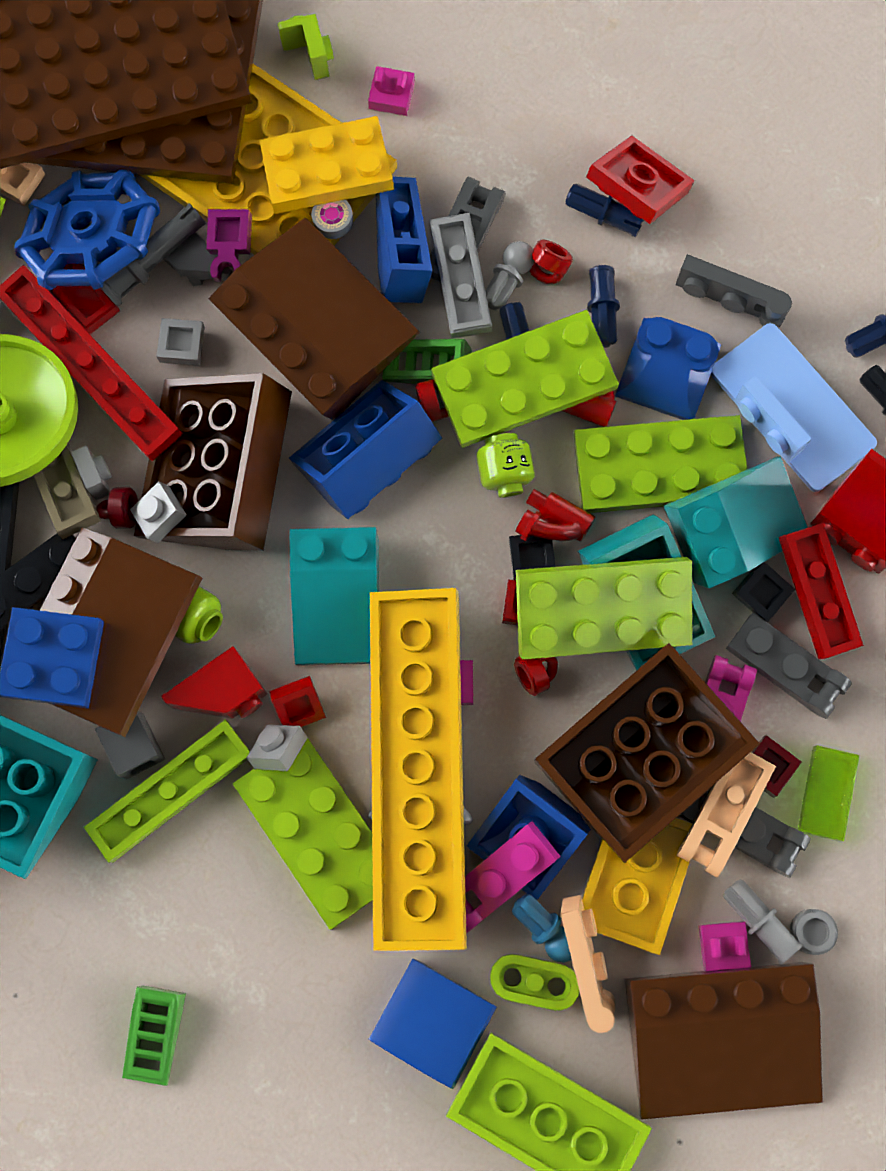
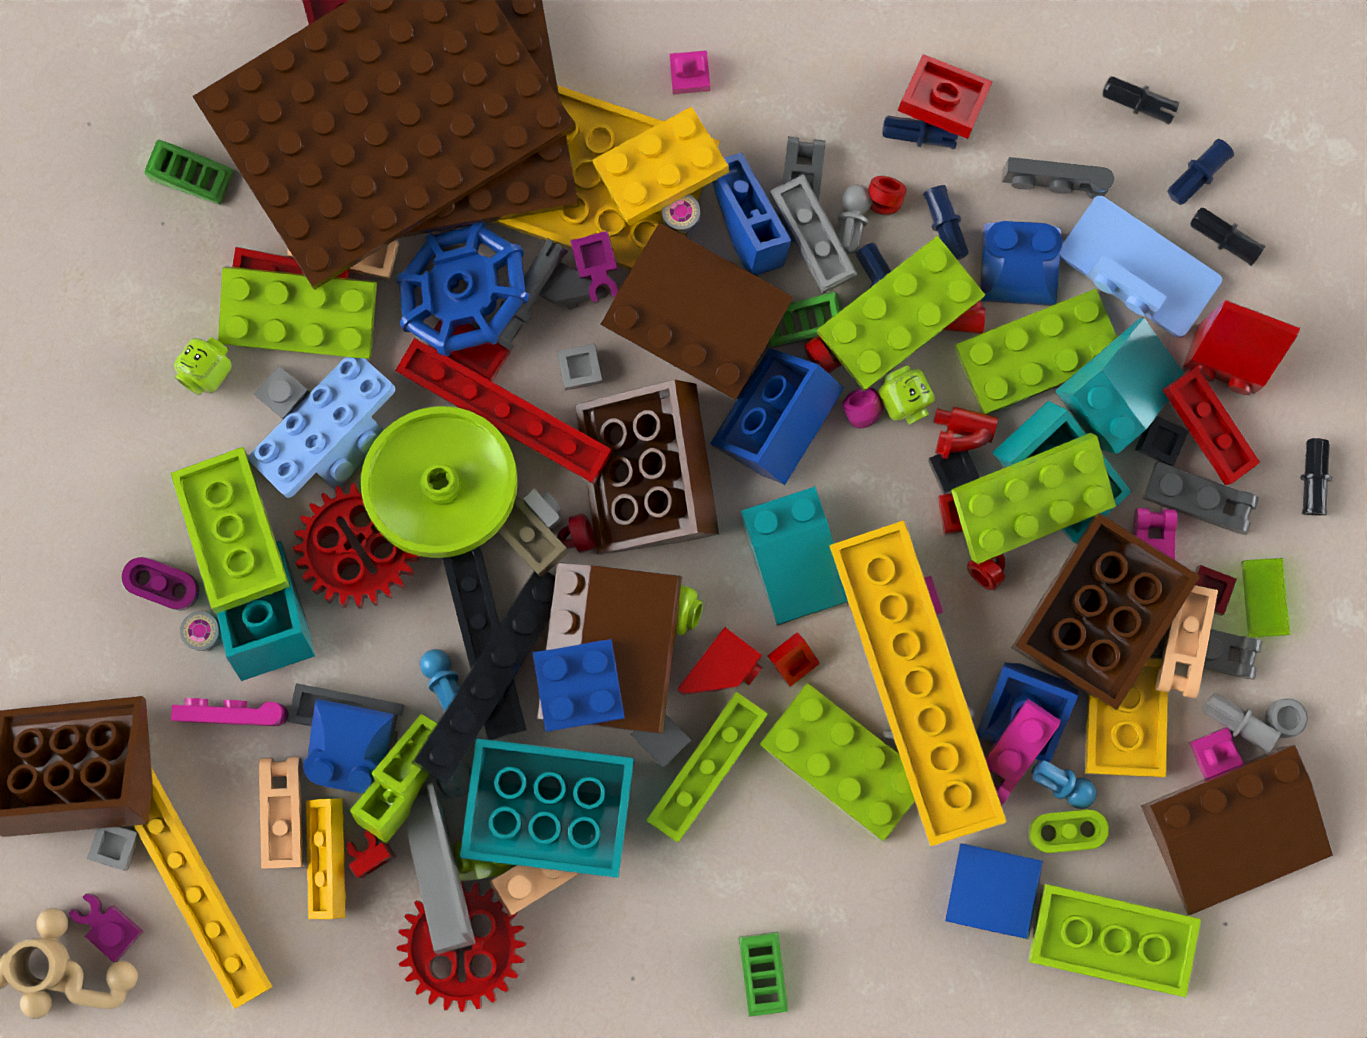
camera: 20 degrees left, 5 degrees up
light grey plate [130,481,187,543] -> none
light grey plate [246,725,308,771] -> none
lime bracket [277,14,334,80] -> none
light nougat plate [561,895,615,1033] -> none
none -> dark pink tile [842,388,883,429]
none -> black axle [1102,76,1179,125]

